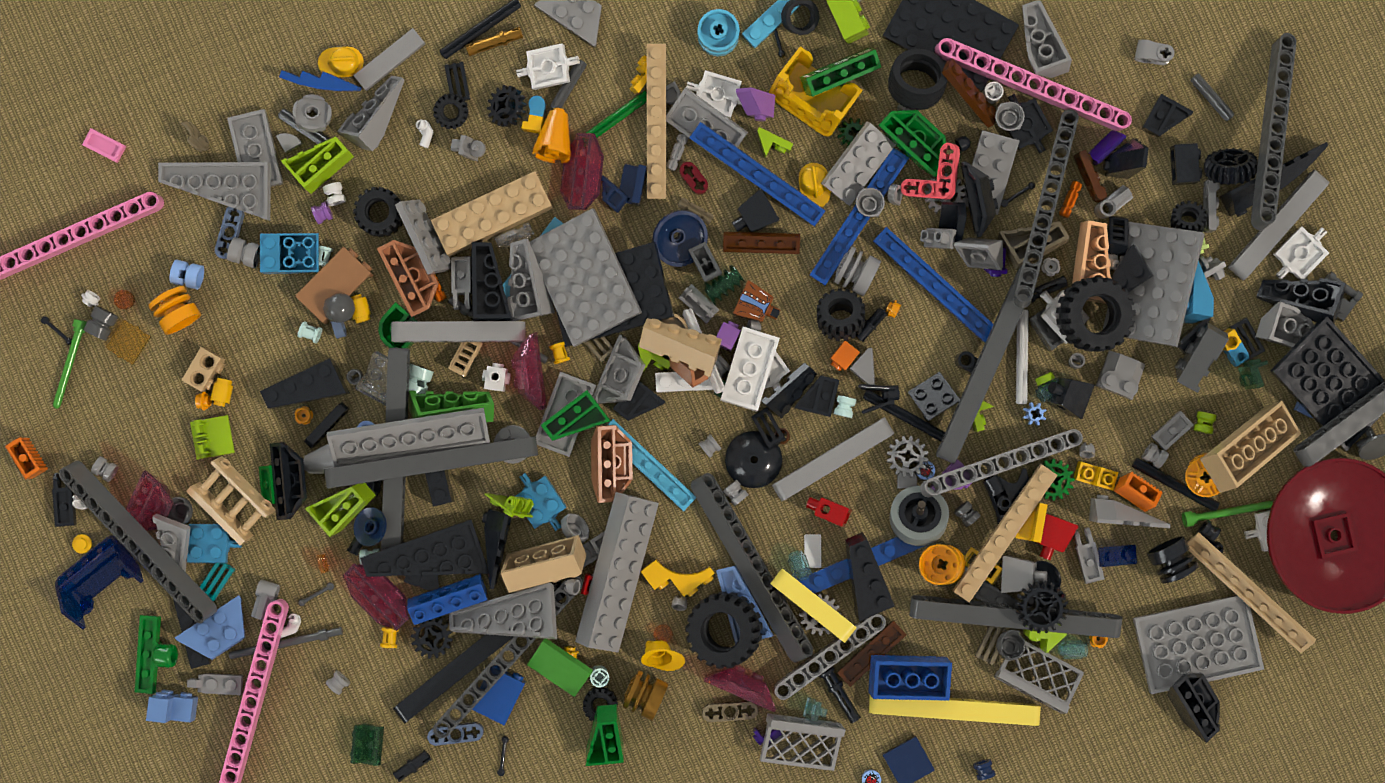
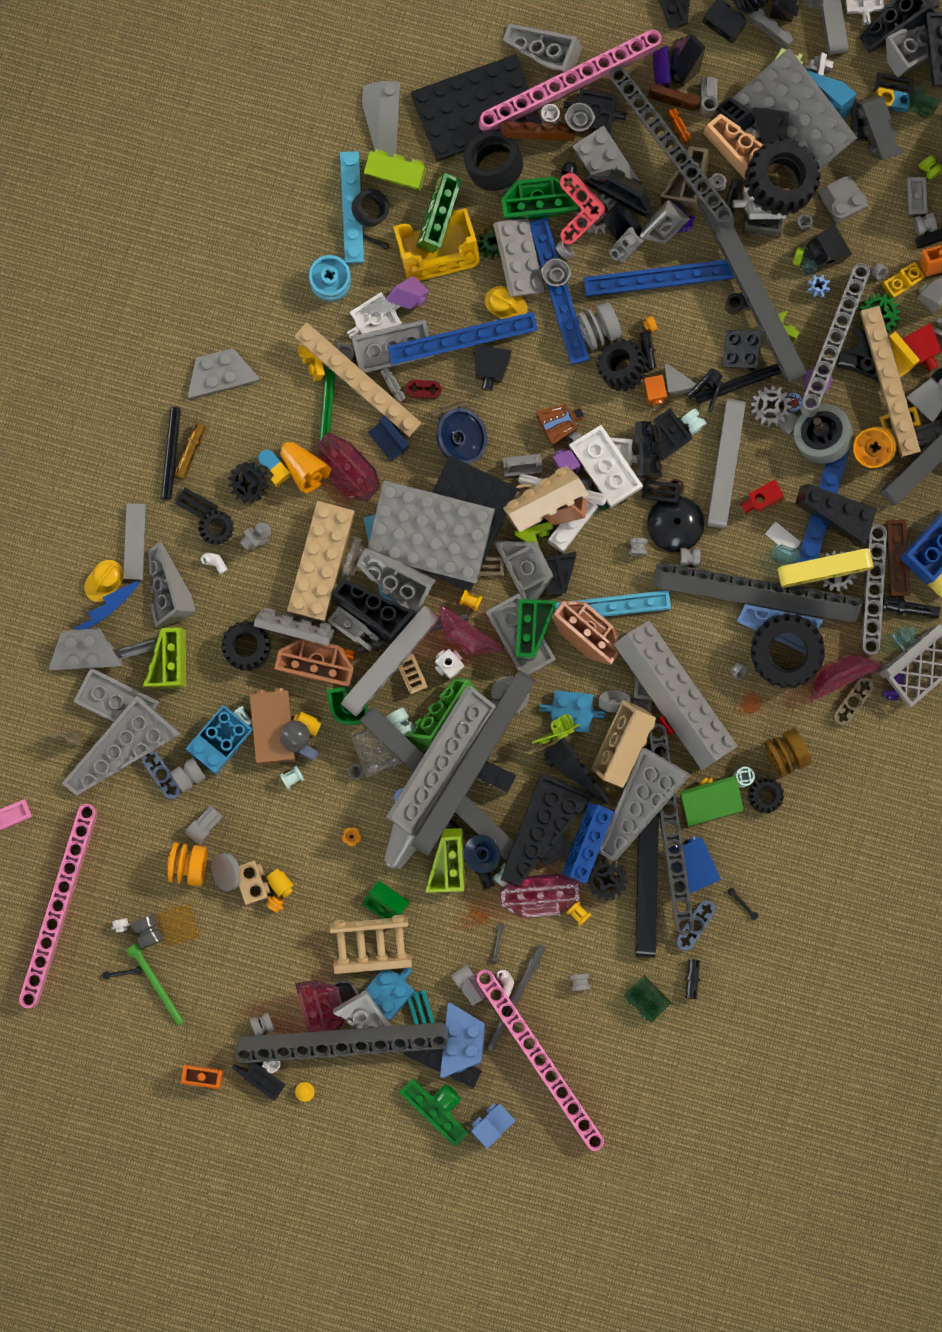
camera: 55 degrees left, 5 degrees down
clear blue windscreen [55,535,144,630] -> none
clear orange tile [114,290,135,310] -> none
light blue wheel [169,259,204,290] -> none
light grey hinge [187,673,243,695] -> none
lime hinge [190,415,235,460] -> none
black wedge [260,358,350,409] -> none
black wedge [270,442,307,520] -> none
light grey tile [276,133,303,153] -> none
light grey plate [292,94,332,132] -> none
black beam [304,402,349,449] -> none
medium lavender wheel [311,201,333,224] -> none
white wheel [322,182,346,206] -> none
white plate [516,43,580,90] -> none
dark grey axle [550,59,587,109] -> none
light grey hinge [564,579,581,595] -> none
green wedge [585,704,624,766] -> none
dark blue tile [601,175,630,213] -> none
yellow arch [641,559,715,597] -> none
yellow piece [641,640,685,671] -> none
dark grey slope [688,242,722,282] -> none
clear green piece [703,265,745,305] -> none
reddish brown plate [723,232,800,254] -> none
lime slope [757,127,793,159] -> none
dark grey wheel [953,501,981,527] -> none
black hinge [1001,182,1035,207] -> none
white axle [1016,310,1029,404] -> none
black tyre [1170,201,1208,232] -> none
none -> light grey wing [49,628,123,670]
none -> light grey piece [184,805,223,845]
none -> light grey tile [211,852,241,891]

